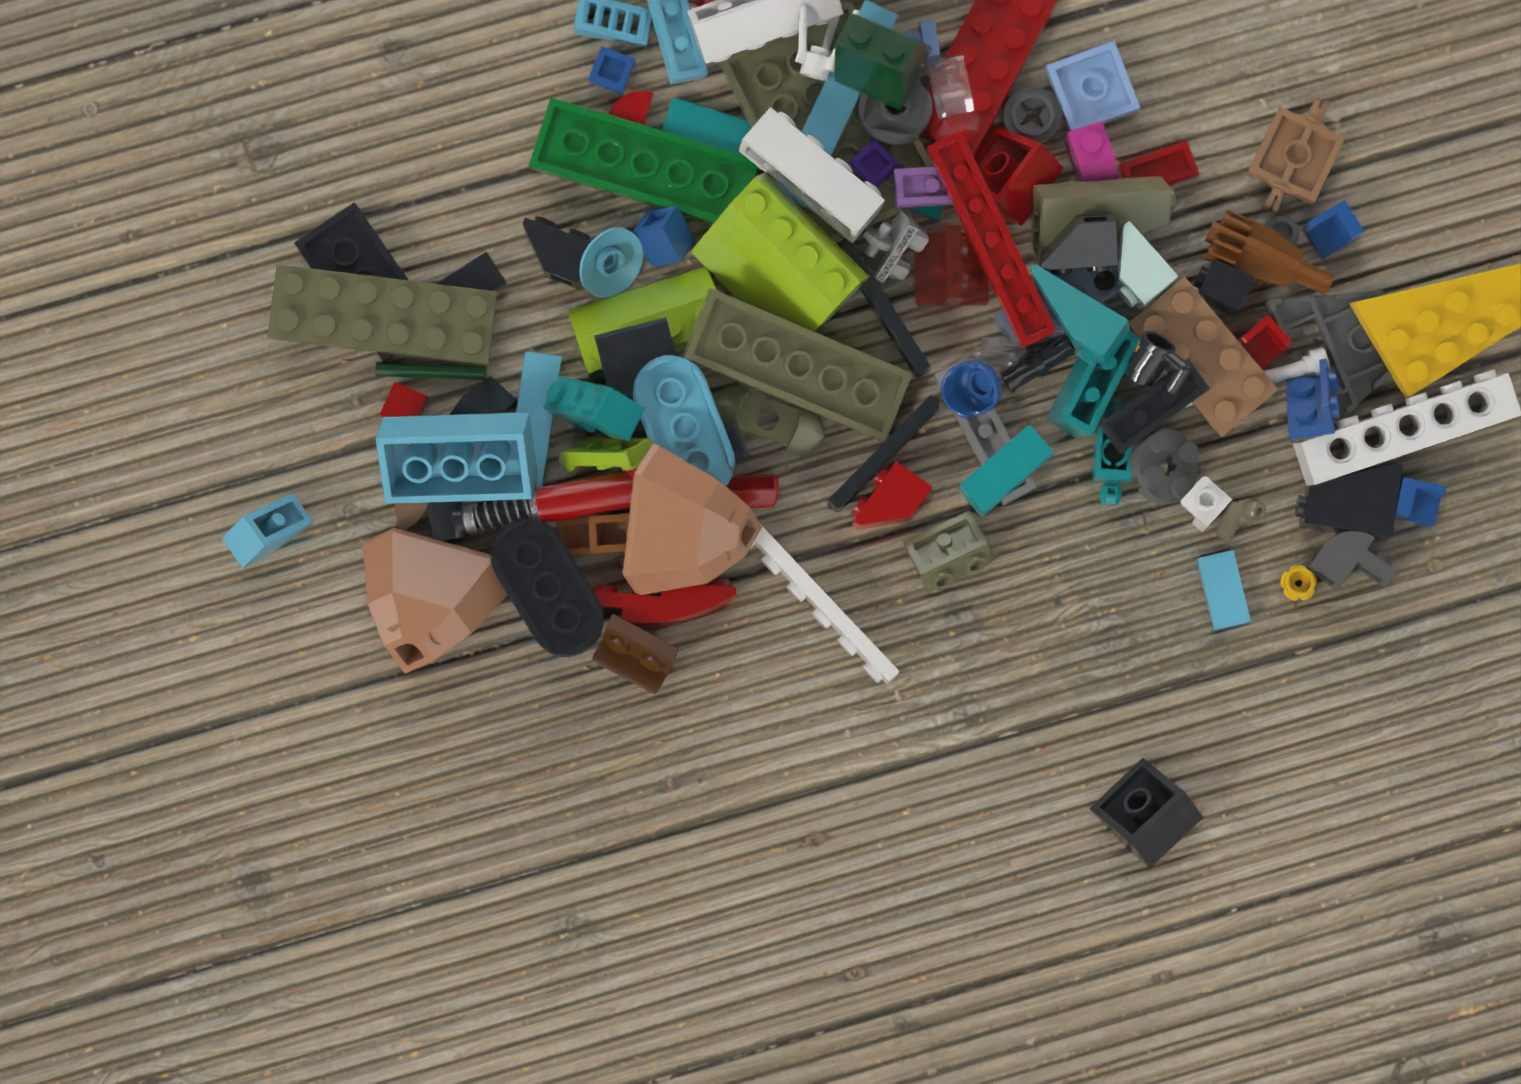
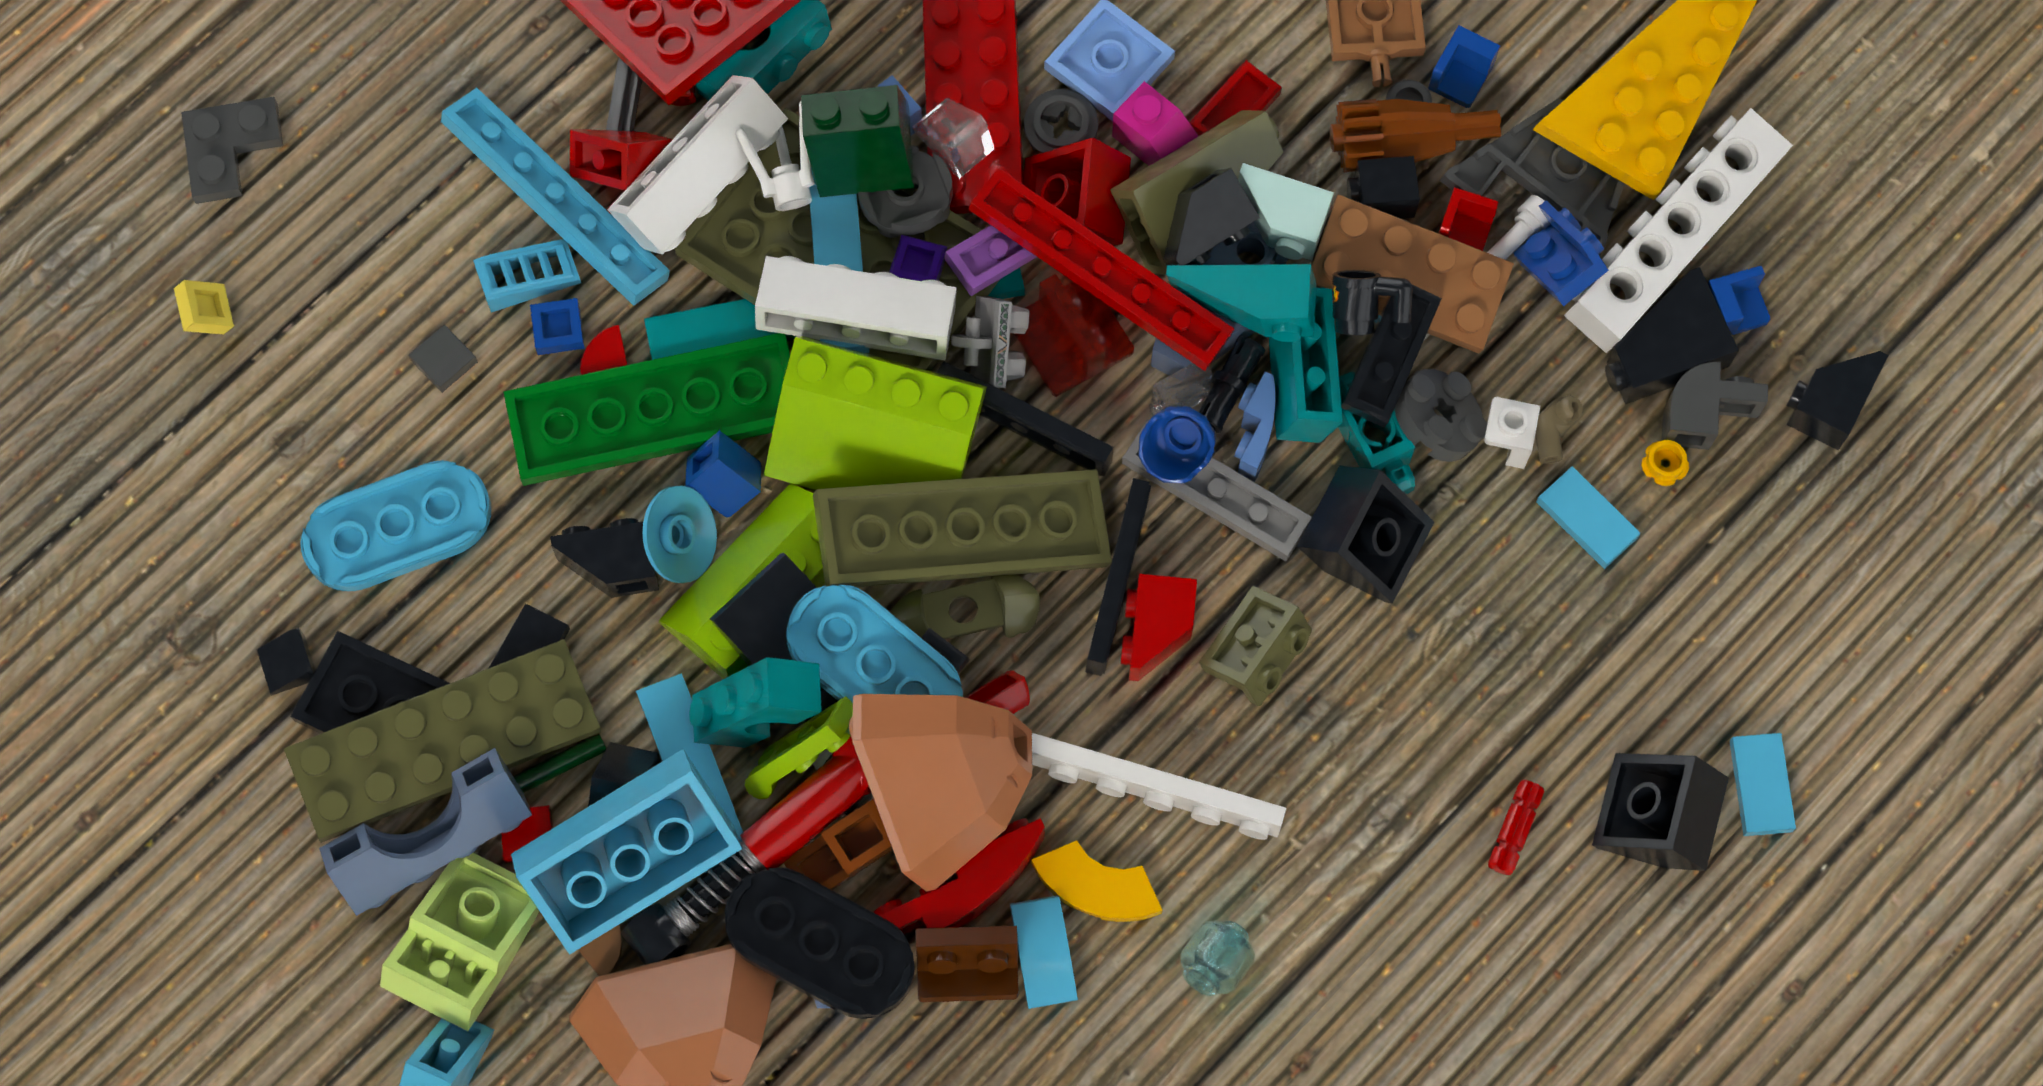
camera: 30 degrees left, 10 degrees down
teal piece [958,424,1054,517] -> none
none -> black slope [256,627,316,696]
none -> medium azure tile [300,460,491,591]
none -> sand blue arch [319,748,532,916]
none -> yellowish green slope [380,852,539,1032]
none -> dark grey tile [409,324,478,393]
none -> medium azure slope [1010,895,1078,1009]
none -> yellow tile [1031,840,1163,922]
none -> clear light blue head [1180,921,1255,996]
none -> medium blue slope [1234,371,1275,482]
none -> black slope [1297,465,1435,604]
none -> red axle [1488,780,1544,875]
none -> medium azure tile [1729,733,1796,836]
none -> black slope [1786,351,1889,450]

